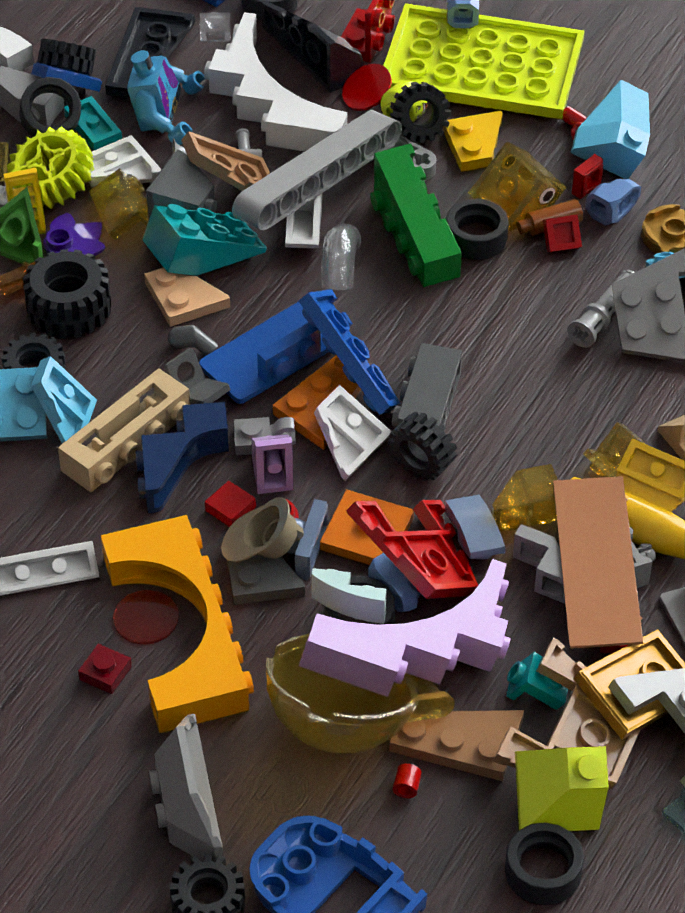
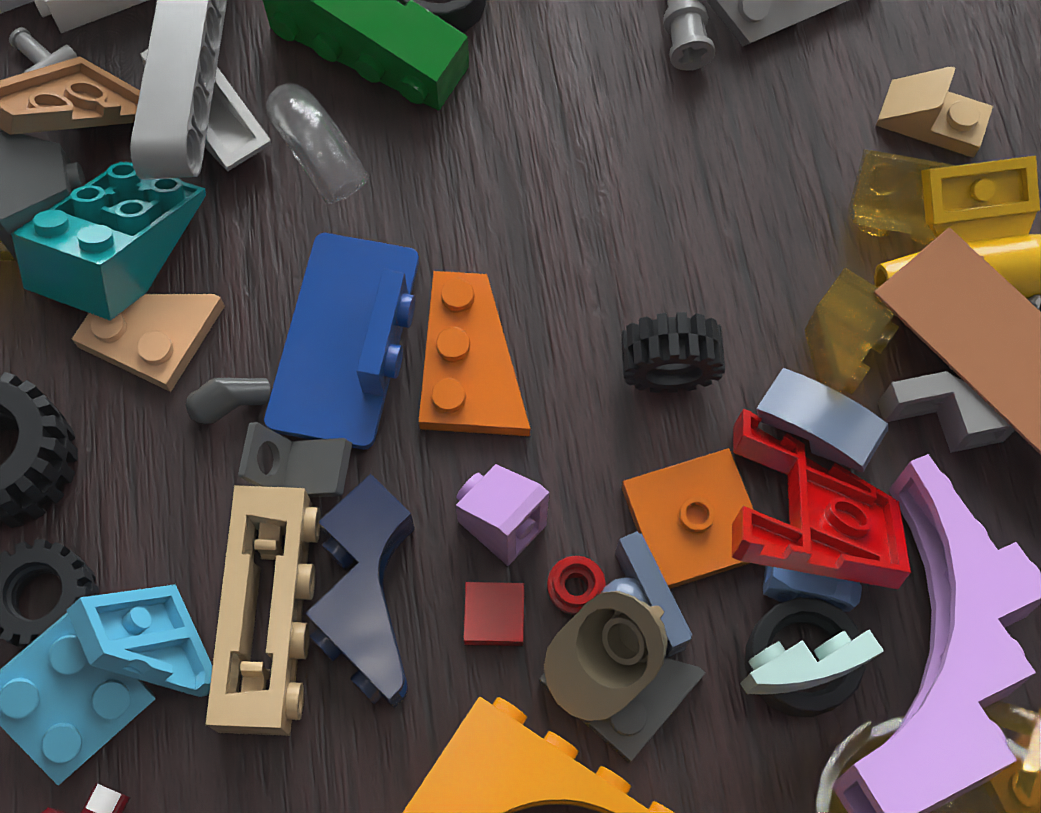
camera: 40 degrees left, 20 degrees up
light grey plate [234,417,296,455] -> none
blue wing [298,289,401,415] -> none
white wing [314,385,392,481] -> none
dark grey brick [392,343,462,427] -> none

